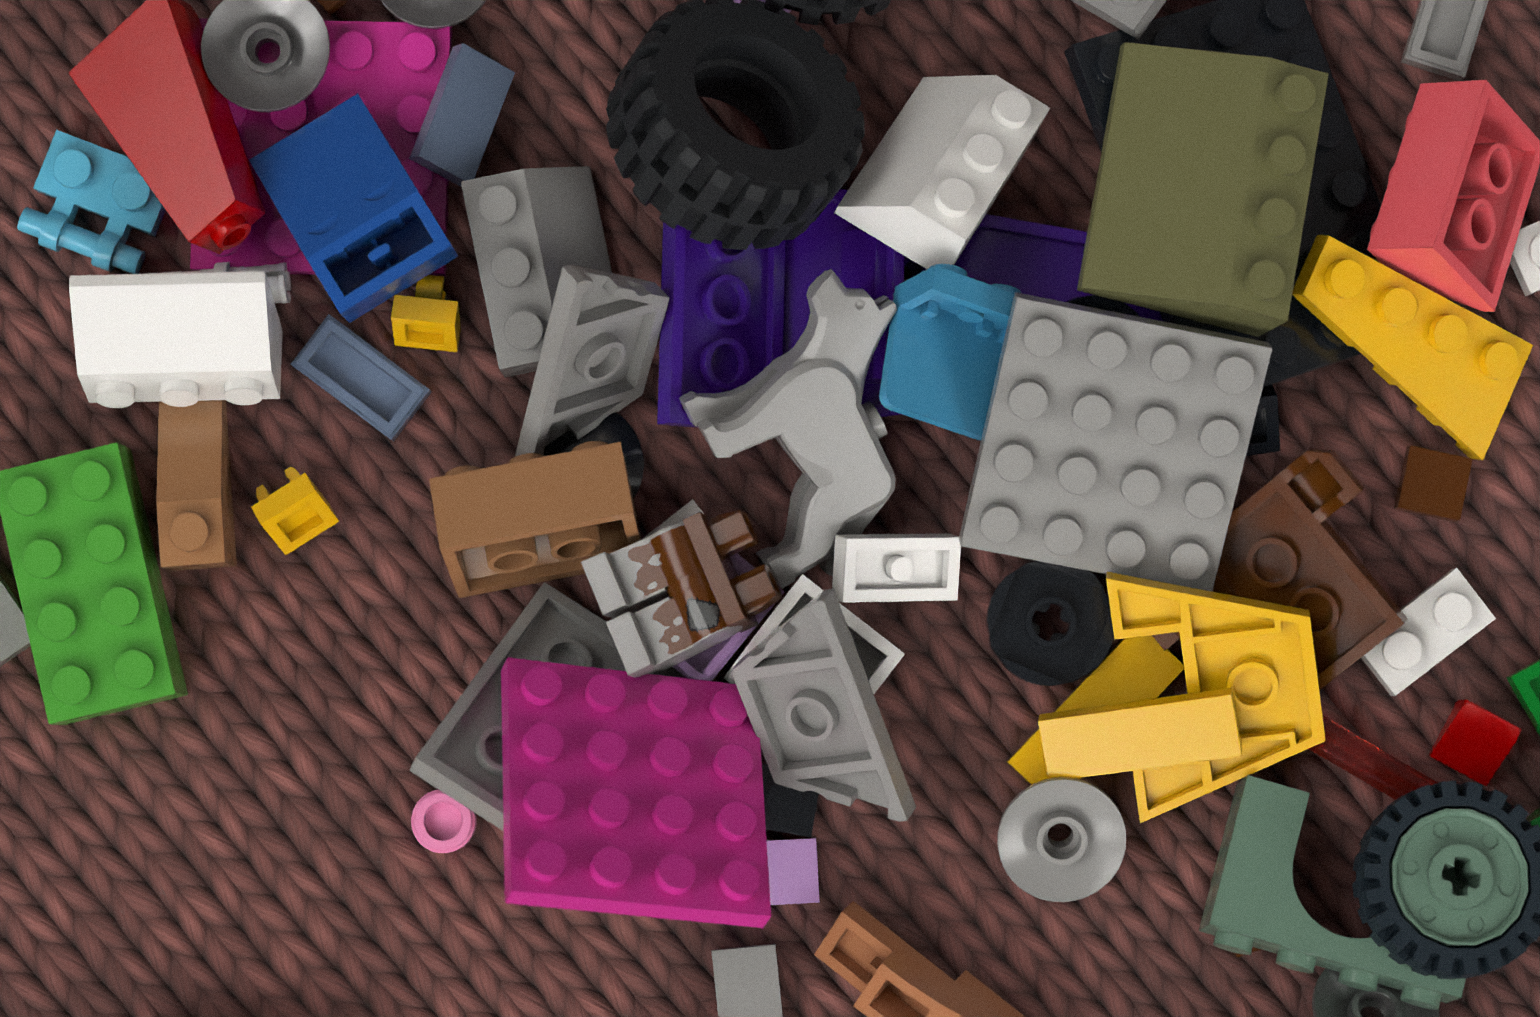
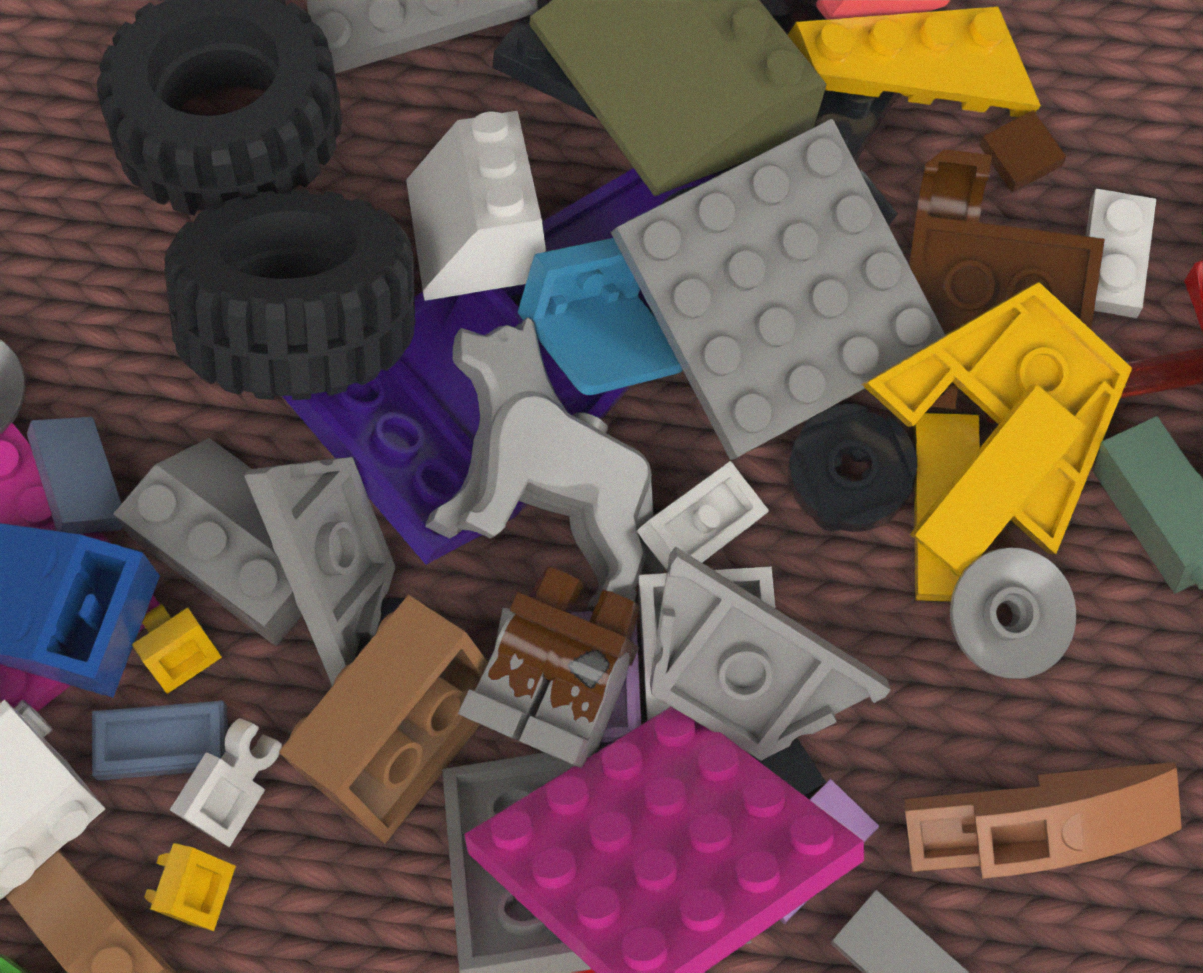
camera: 40 degrees left, 15 degrees down
none -> white plate [170,718,282,847]

